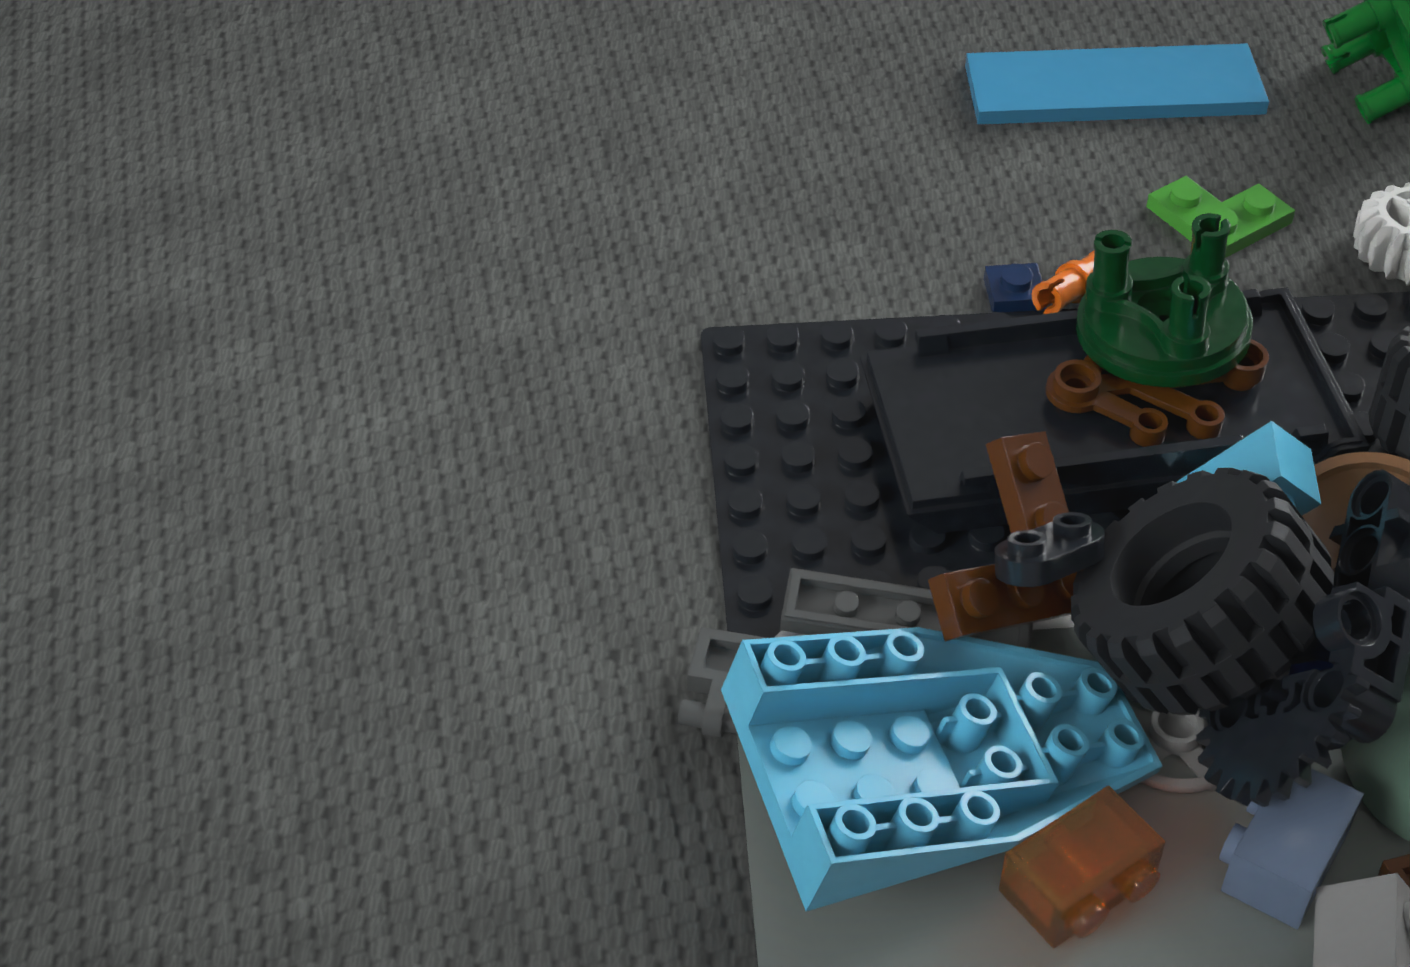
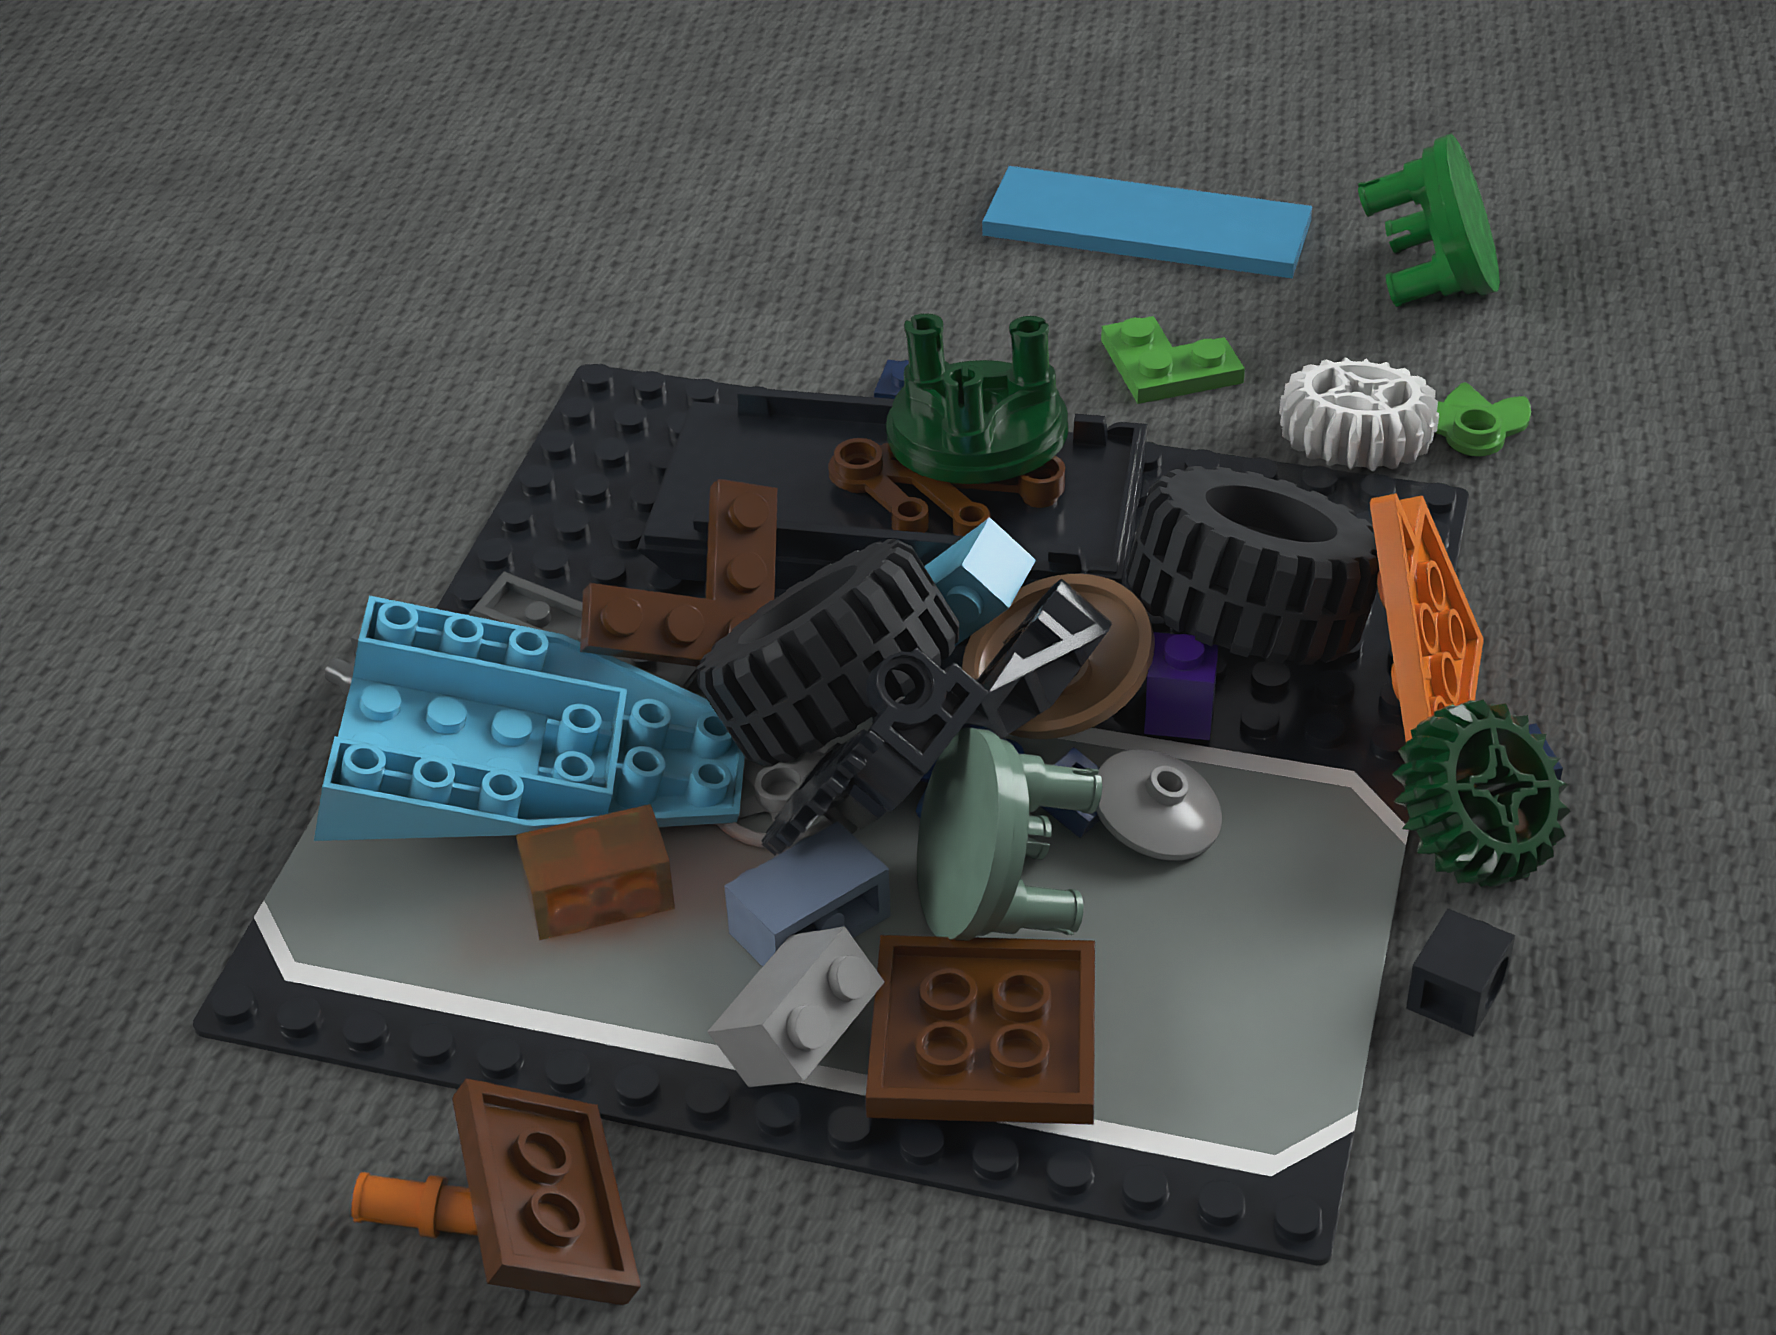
camera: 20 degrees right, 5 degrees down
black plate [995,512,1105,587] -> none

